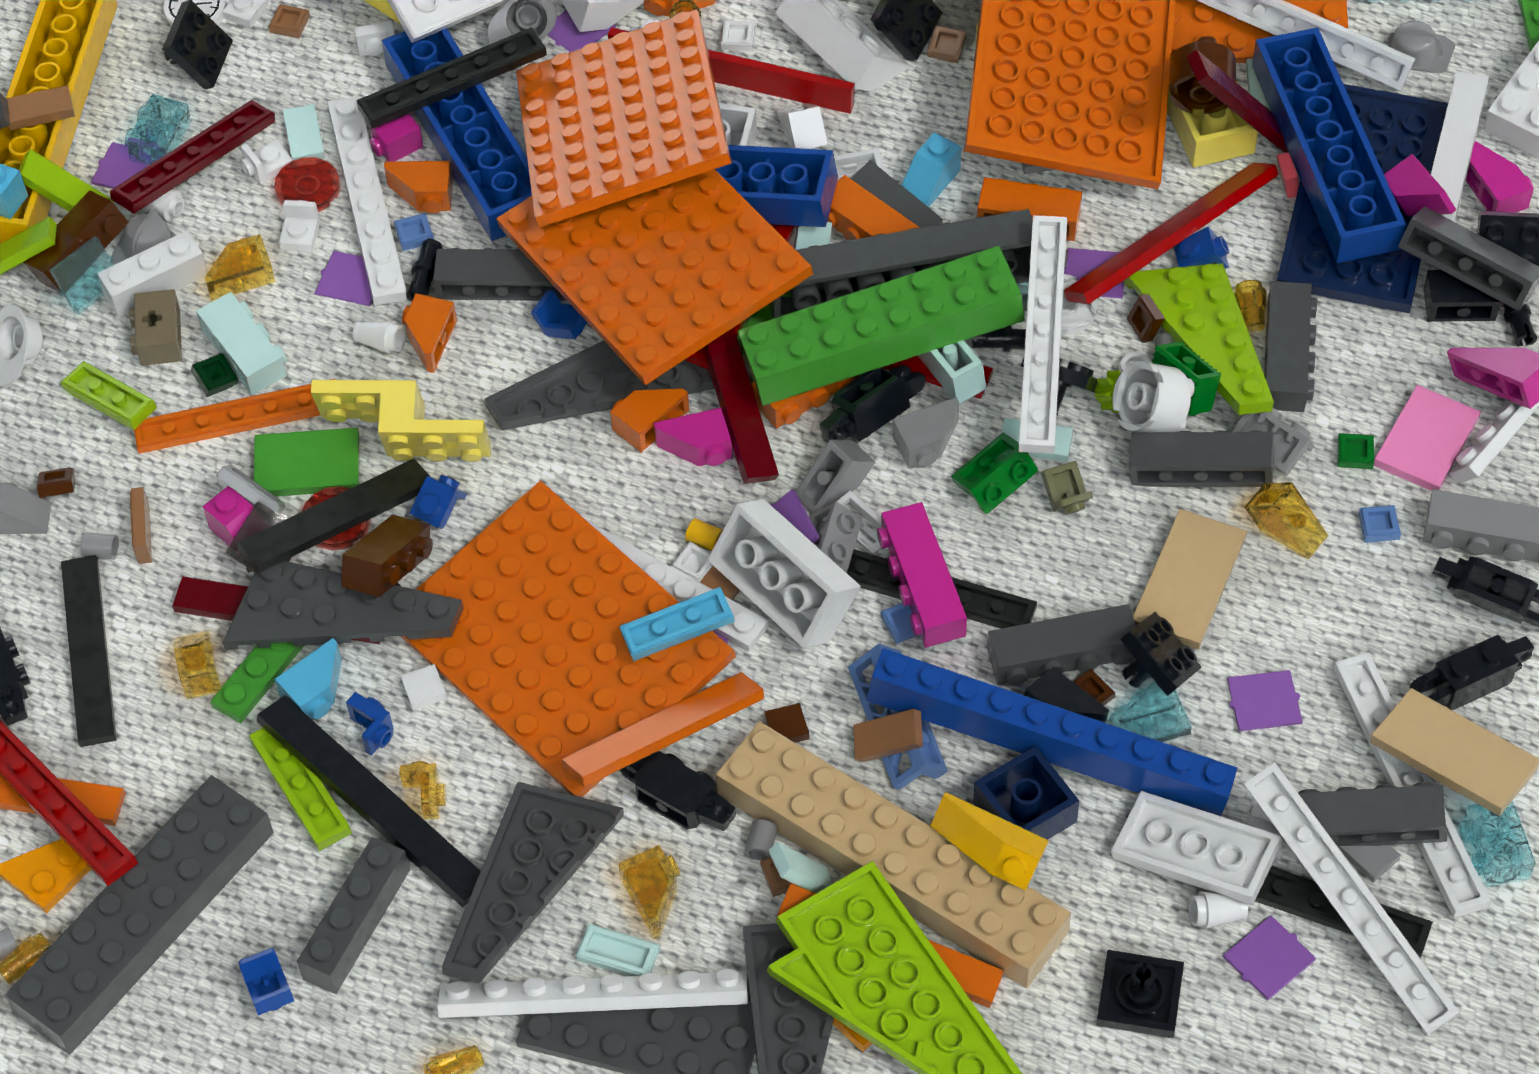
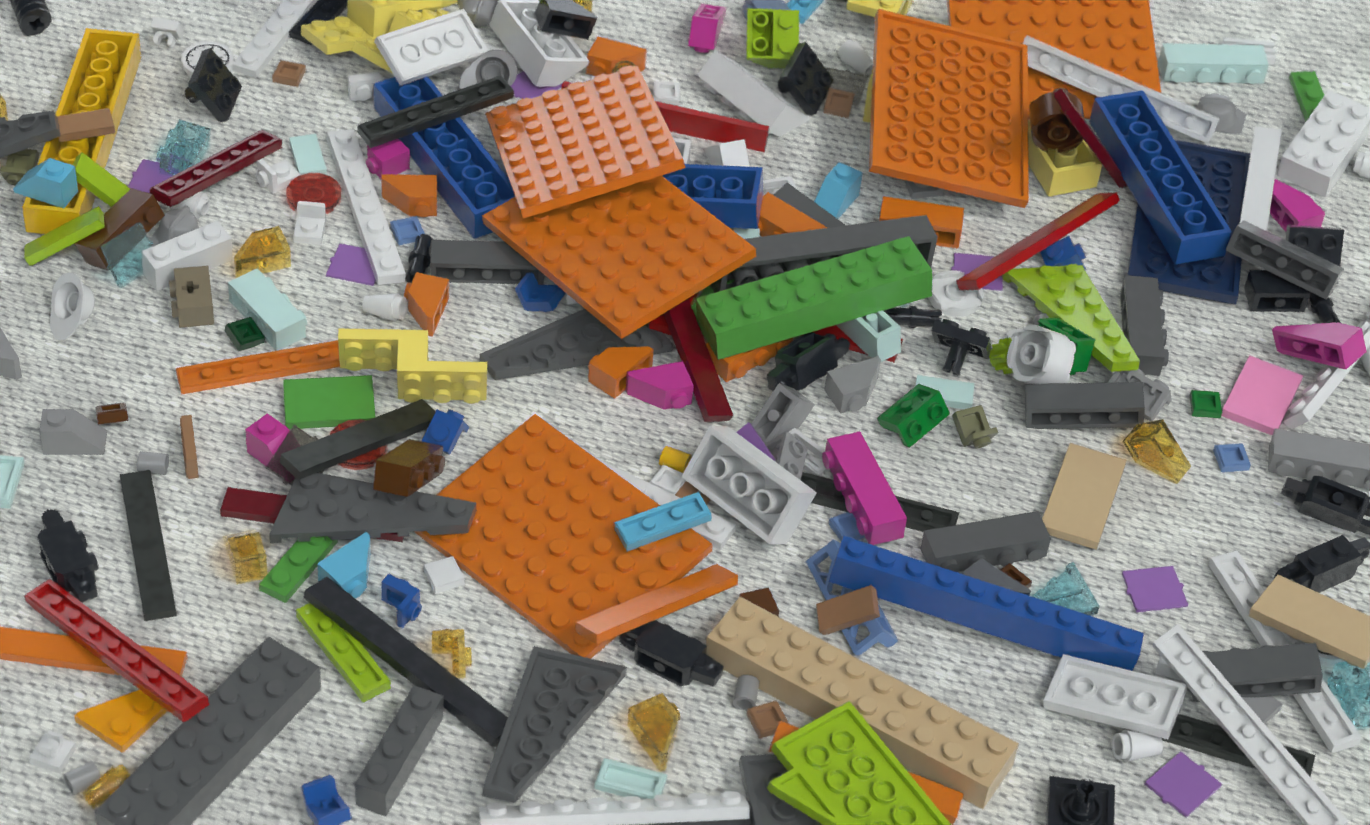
camera: 10 degrees left, 10 degrees down
lime tile [60,361,157,430] -> none
light grey tile [216,465,286,518] -> none
light aqua tile [769,842,834,894] -> none
yellow slope [930,792,1049,891] -> none
dark blue brick [973,746,1079,840] -> none
white plate [1019,215,1067,454] -> none
black plate [1120,611,1202,696] -> none
reddish brown tile [1126,294,1165,343] -> none
clear yellow cone [1234,280,1267,332] -> none
coral tile [1277,152,1299,198] -> none
dark pink slope [1384,154,1456,216] -> none

